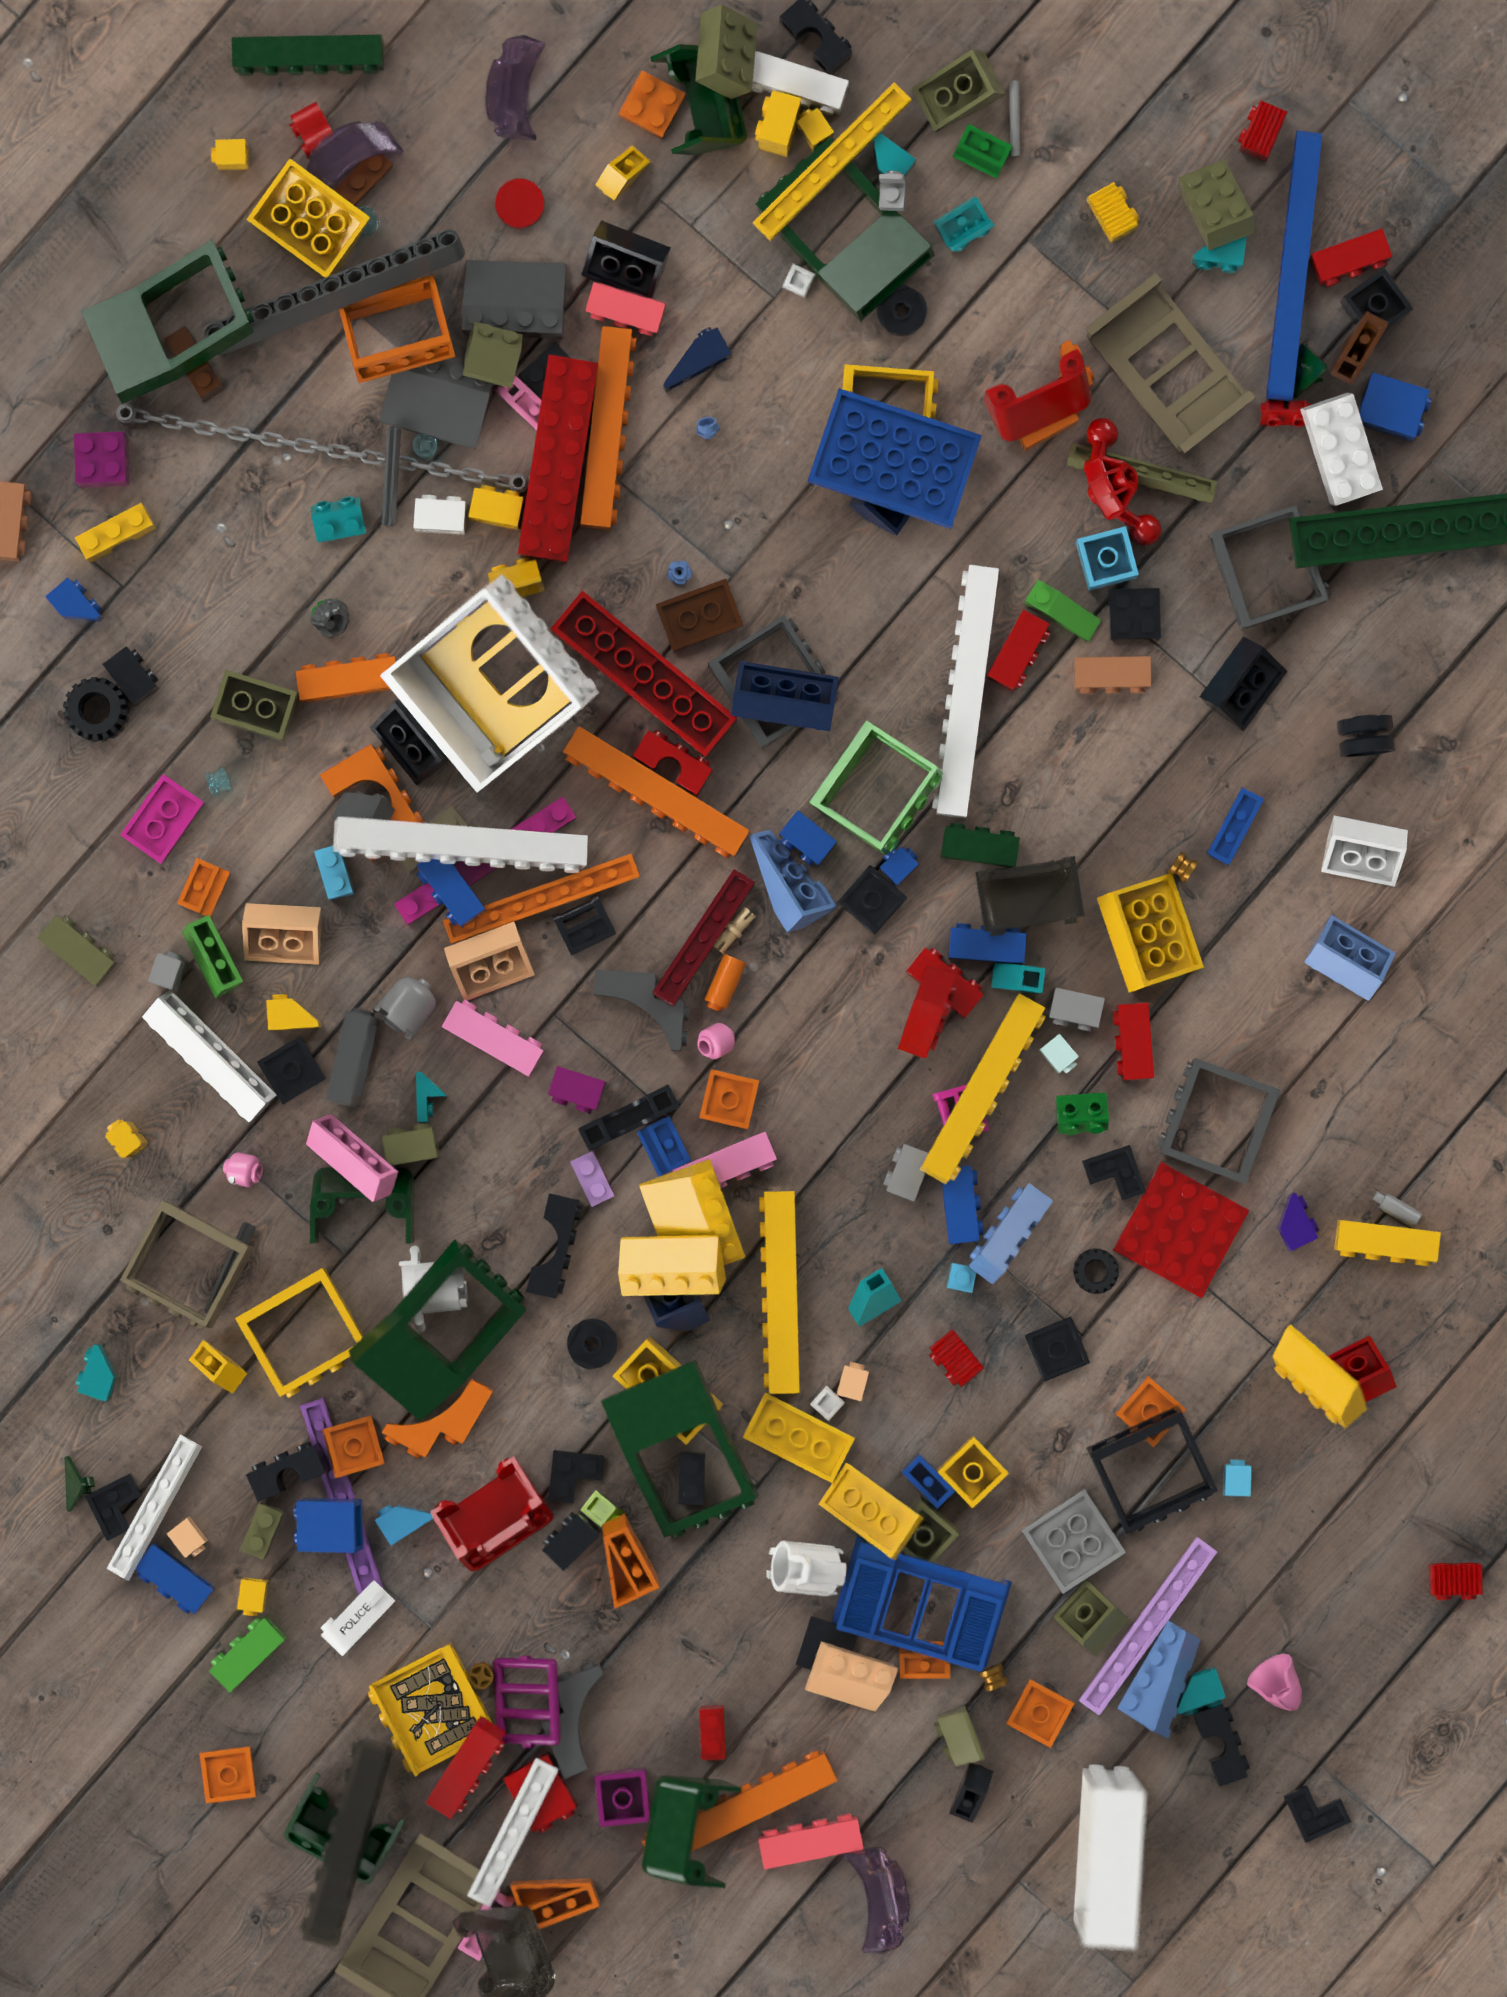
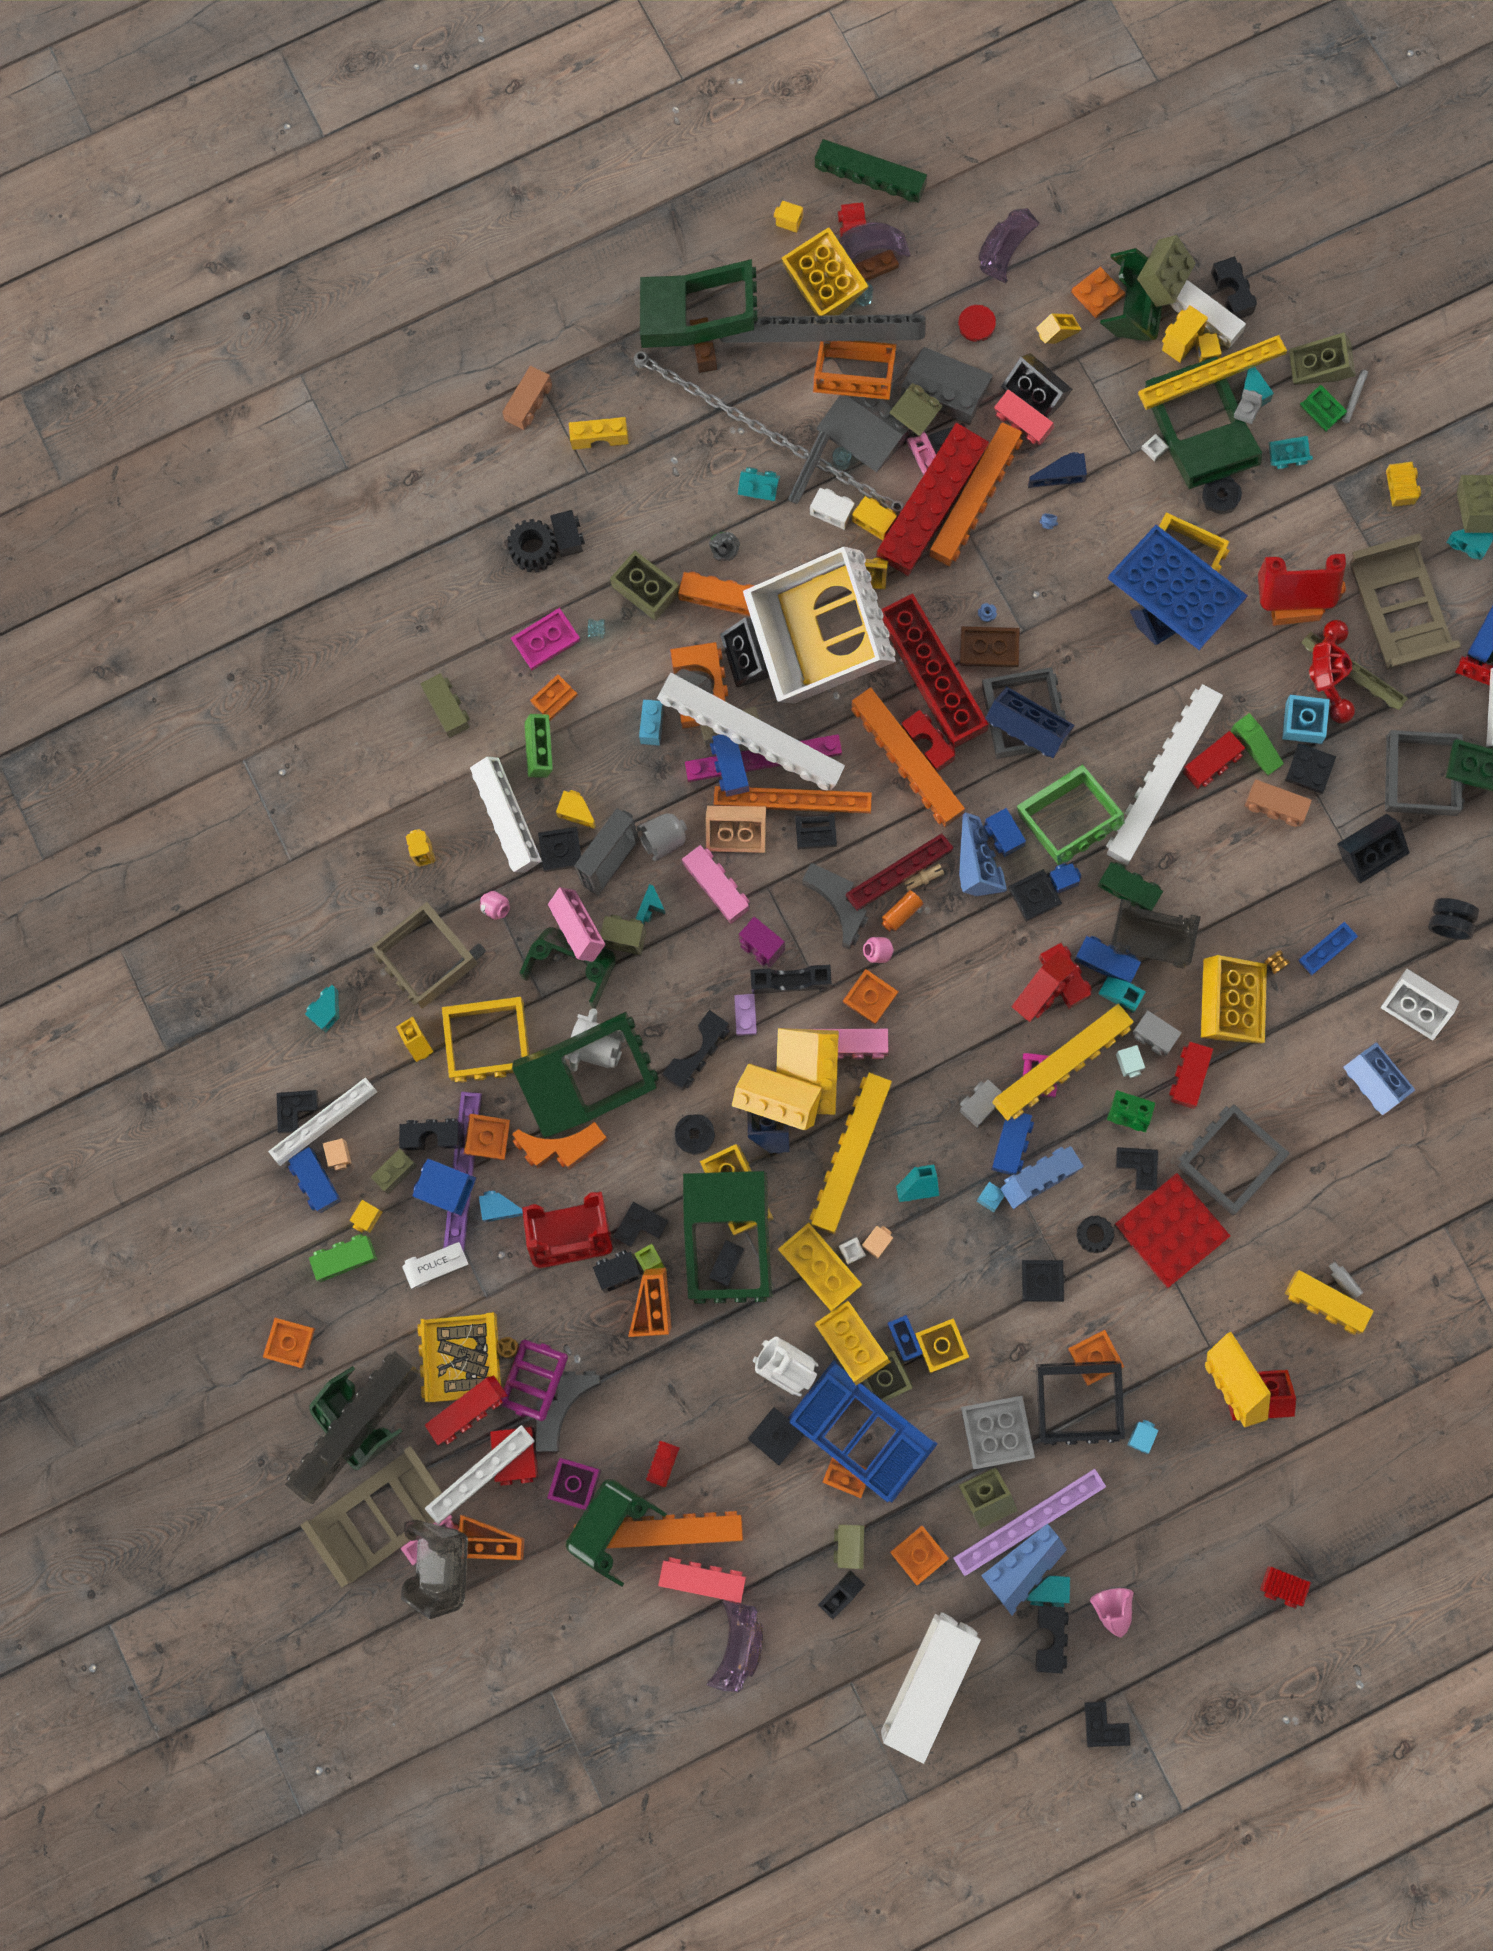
camera: 25 degrees right, 10 degrees down
blue slope [45,577,103,621] -> none
dark green piece [64,1456,95,1512] -> none
magenta brick [74,431,130,488] -> none
light grey brick [148,950,188,991] -> none
light nougat slope [242,903,322,965] -> none
blue plate [637,1116,691,1177] -> none
light nougat slope [805,1641,898,1712] -> none
red brick [929,1329,985,1387] -> none
pearl gold wheel [978,1663,1009,1692] -> none
dark purple slope [1277,1193,1319,1251] -> none

